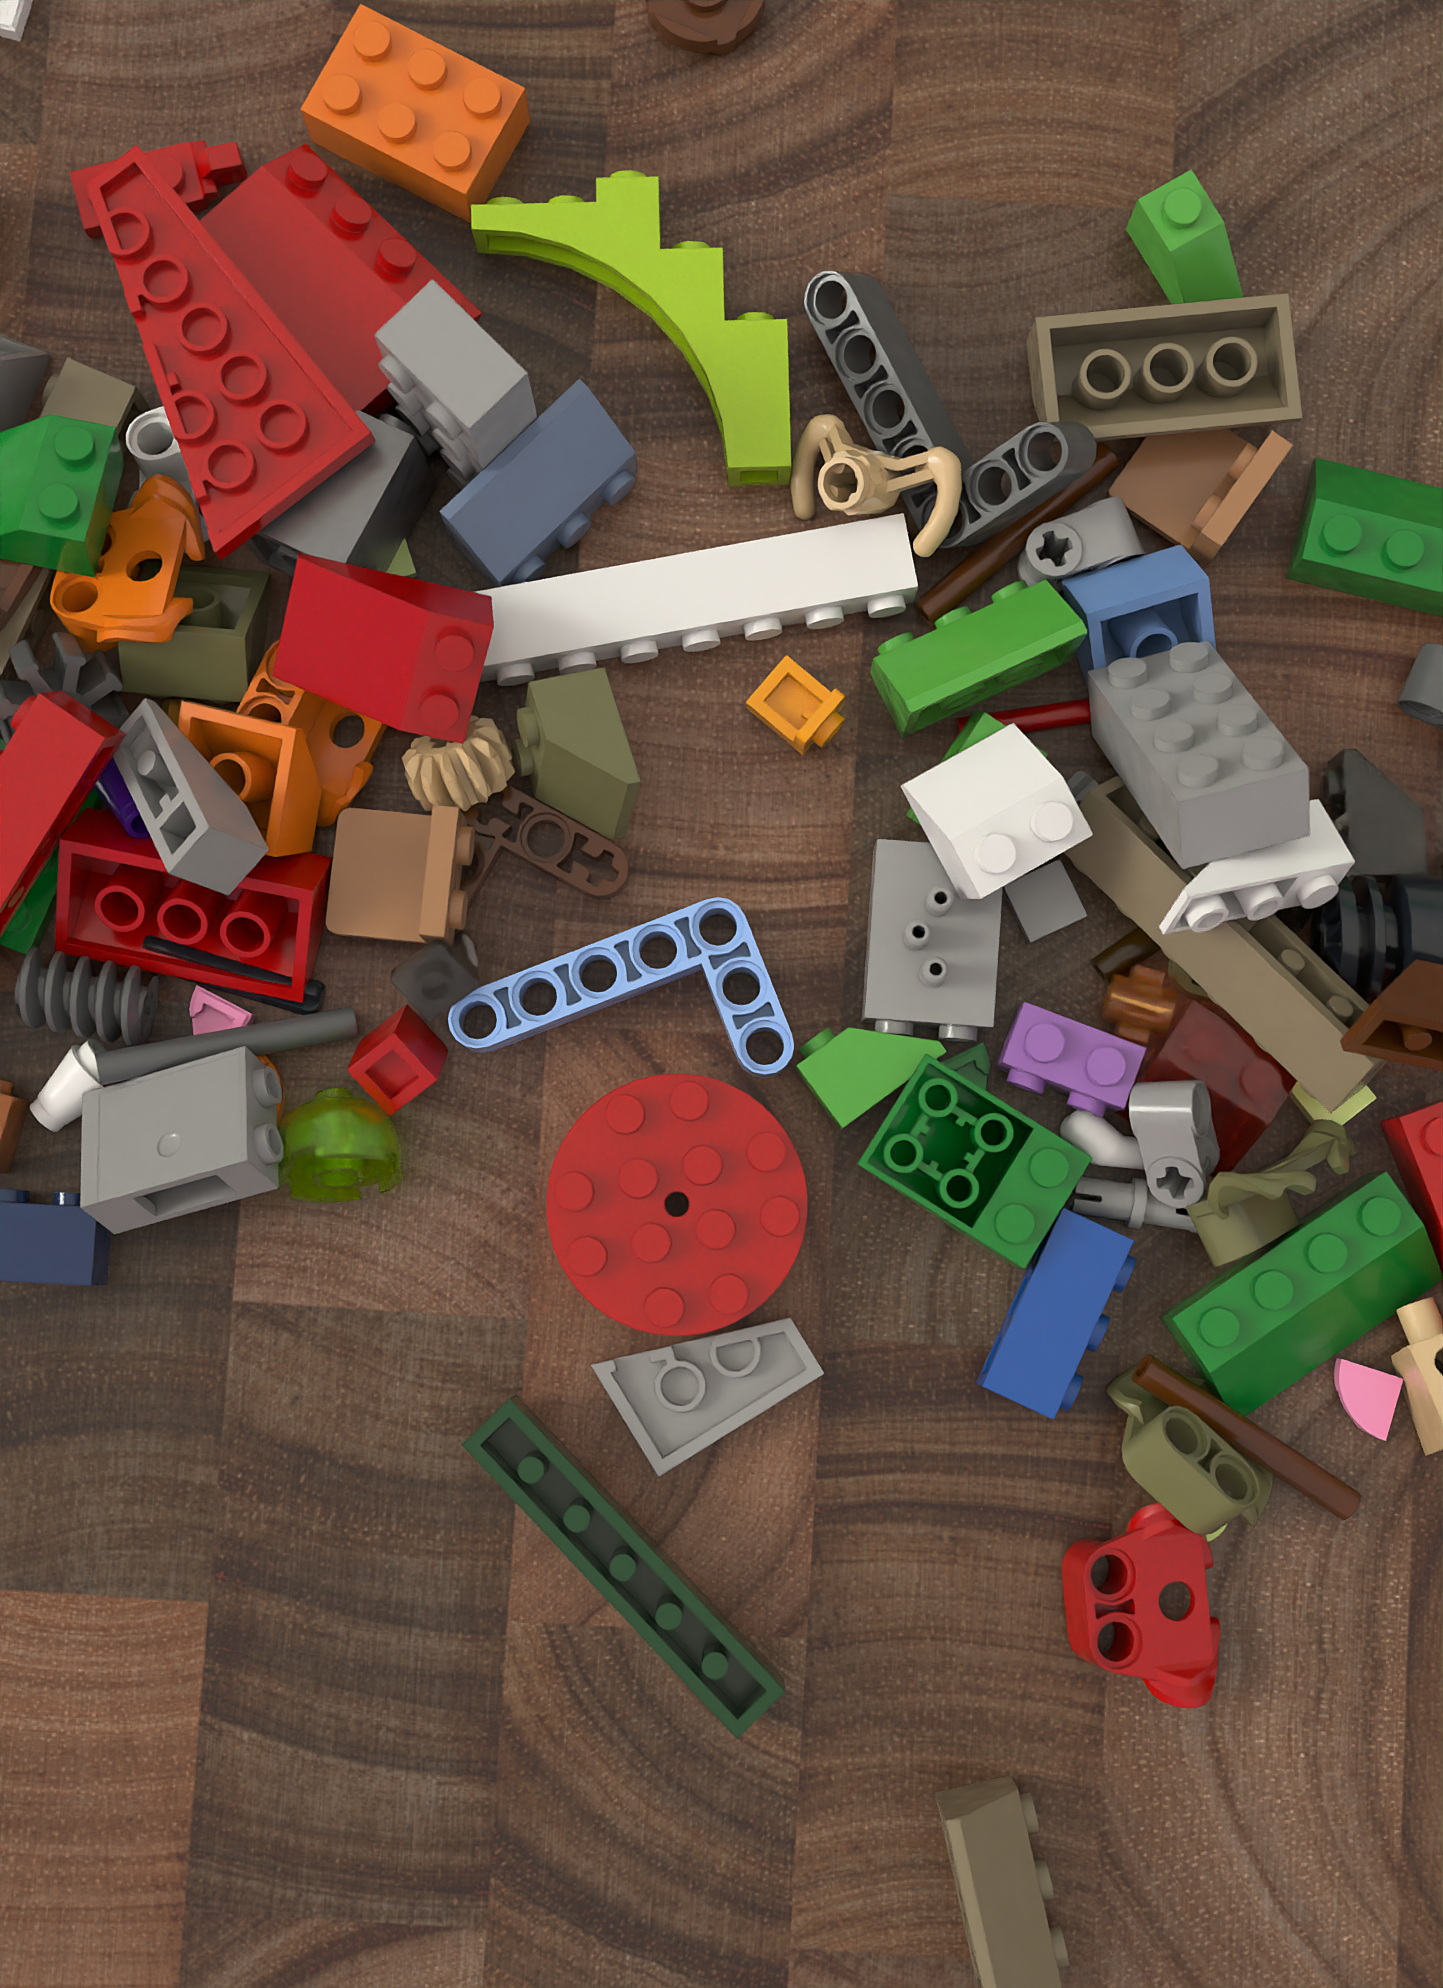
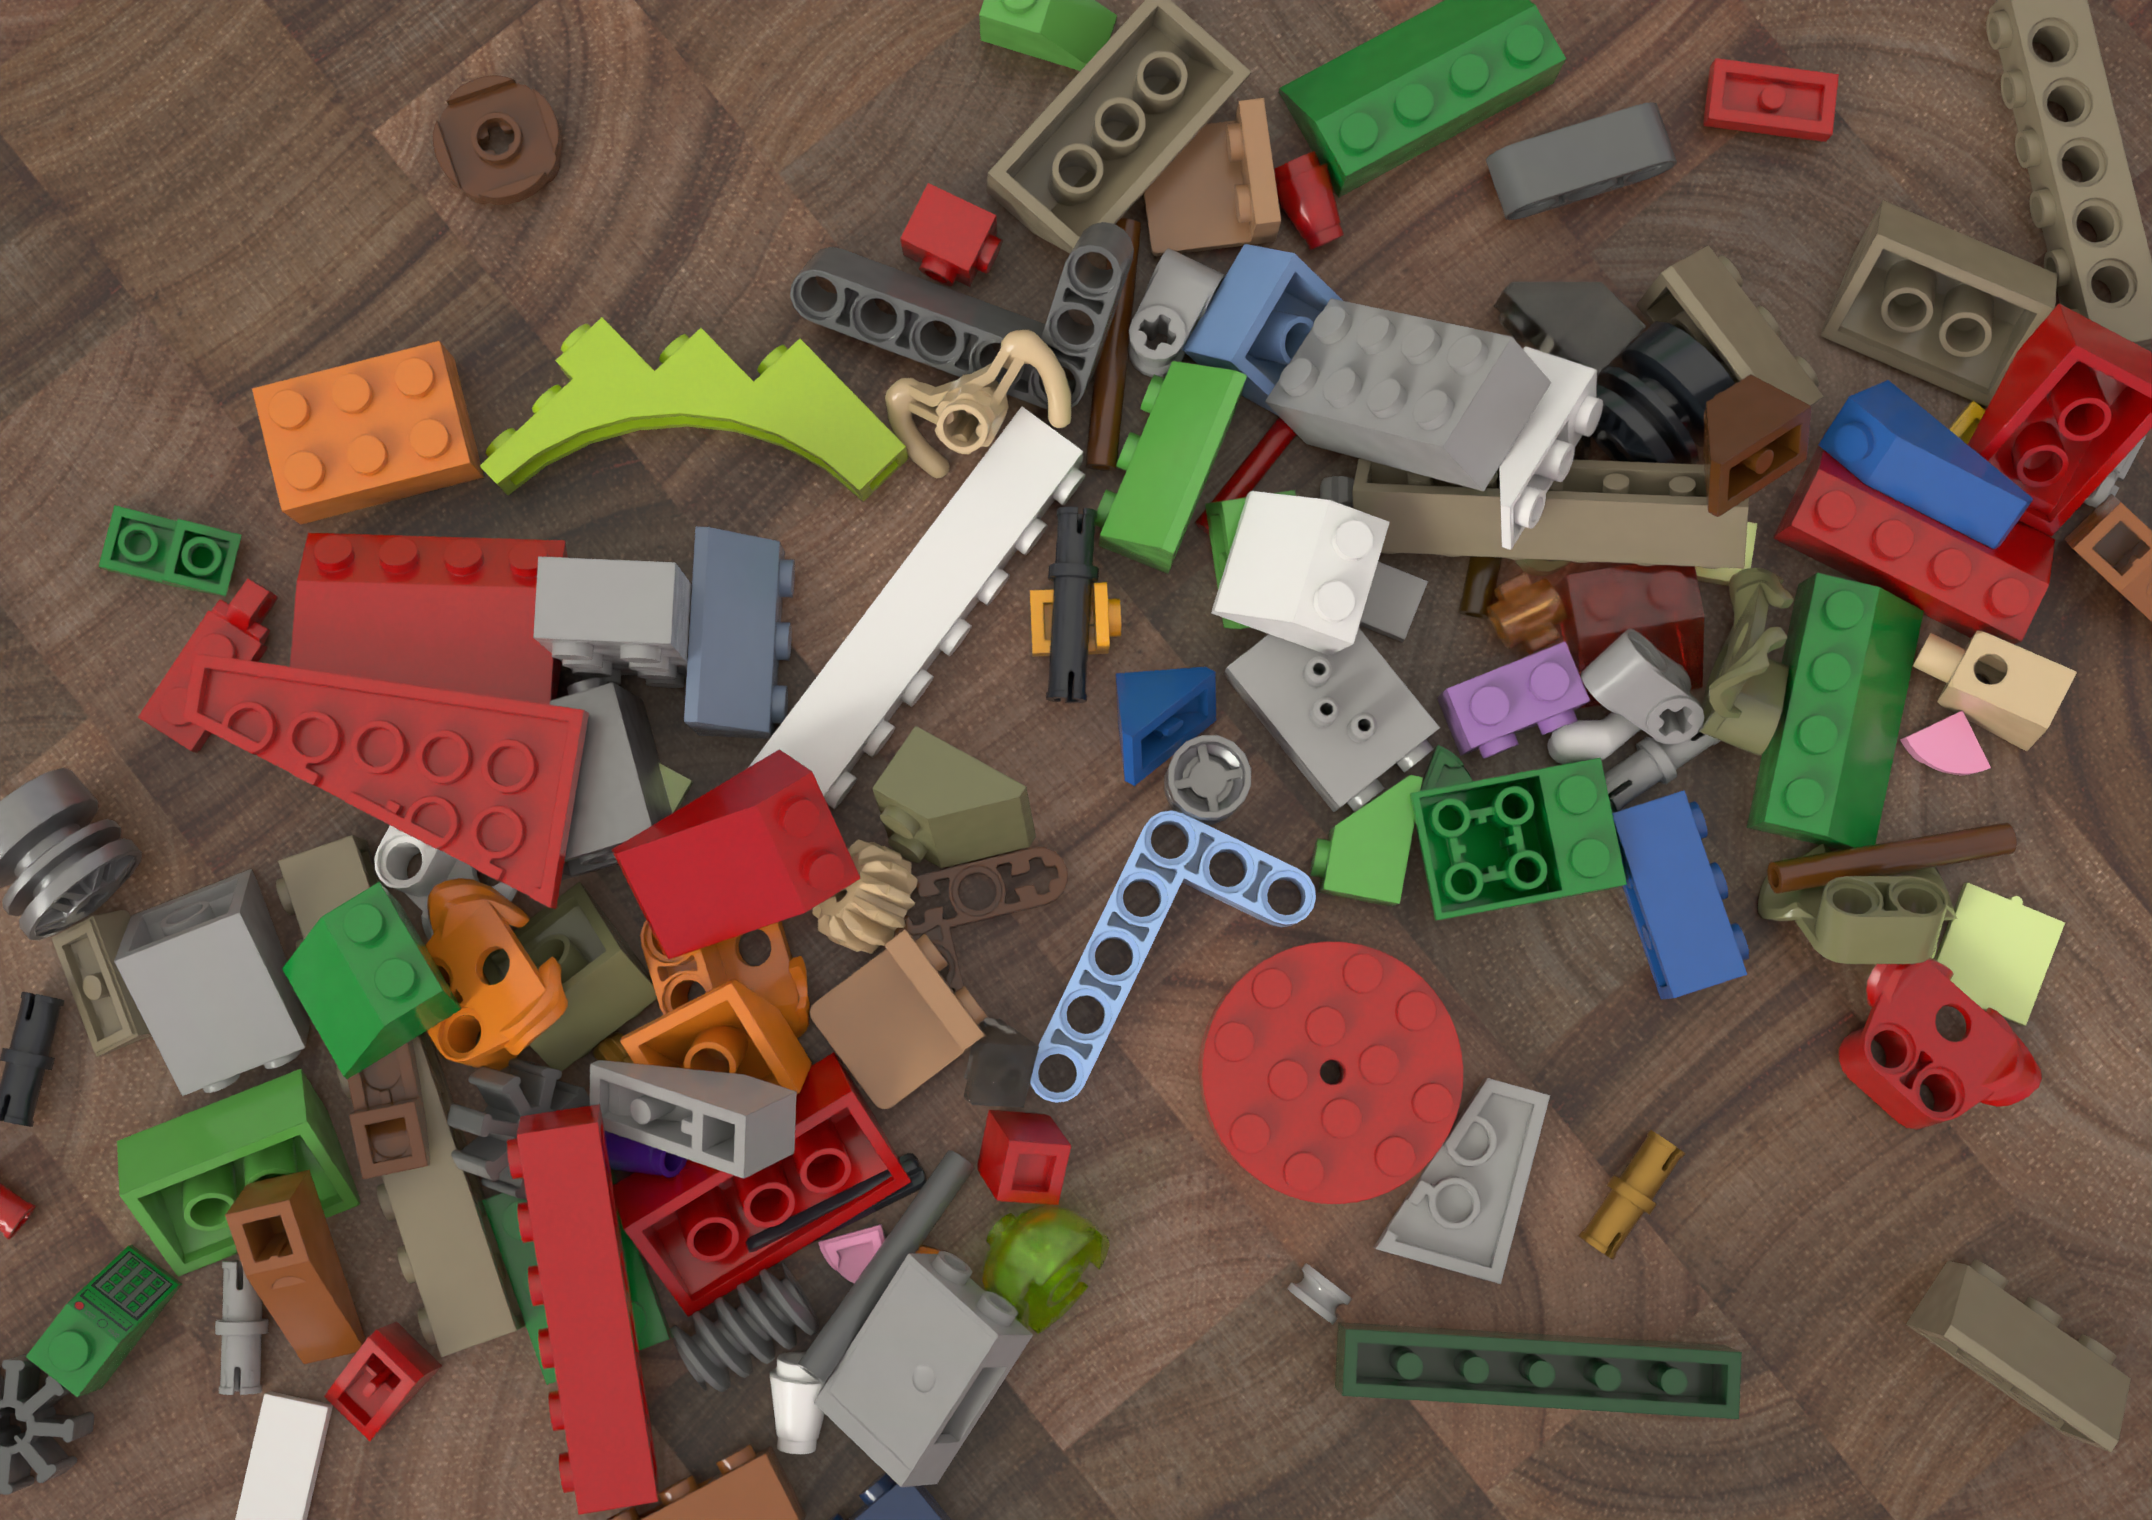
camera: 50 degrees left, 0 degrees up
none -> green slope [99,505,242,597]
none -> red brick [900,183,1003,287]
none -> black pin [1046,507,1099,703]
none -> blue slope [1115,667,1216,786]
none -> flat silver wheel [1164,735,1251,825]
none -> red cone [1274,151,1344,250]
none -> light grey bush [1286,1263,1352,1325]
none -> pearl gold pin [1578,1130,1686,1260]
none -> yellowish green piece [1935,882,2065,1026]

